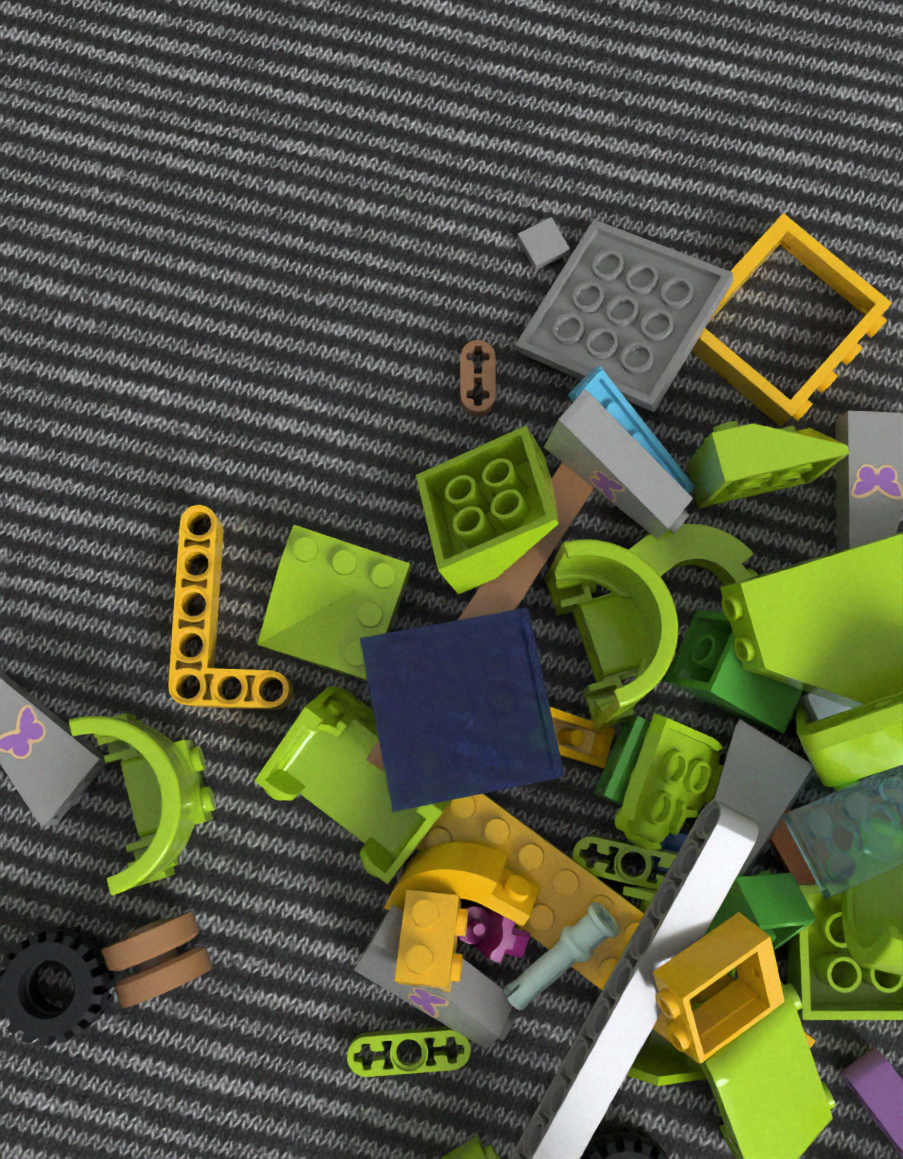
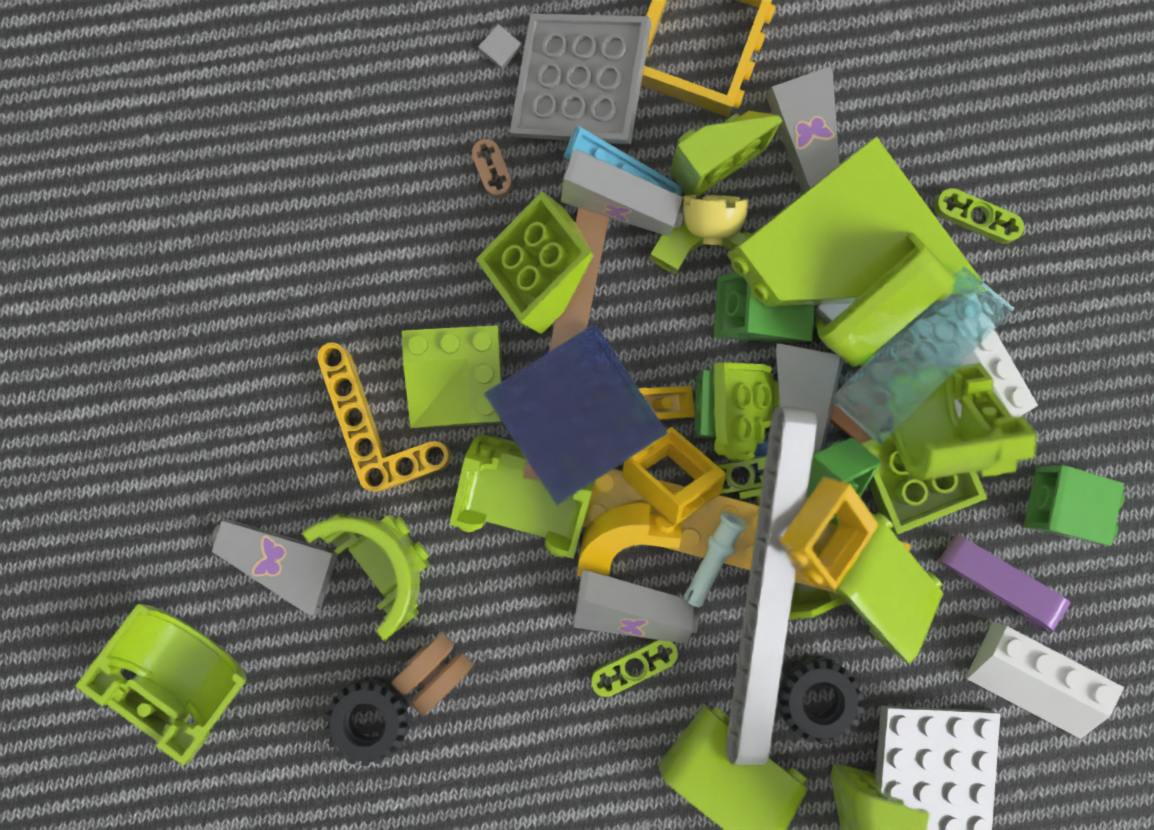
camera: 20 degrees left, 5 degrees up
yellow bracket [394,889,468,993] -> none
magenta hips [458,903,530,963] -> none
lime piece [545,539,678,730] -> none
none -> yellow window [622,427,726,526]
none -> light yellow cylinder [682,195,748,245]

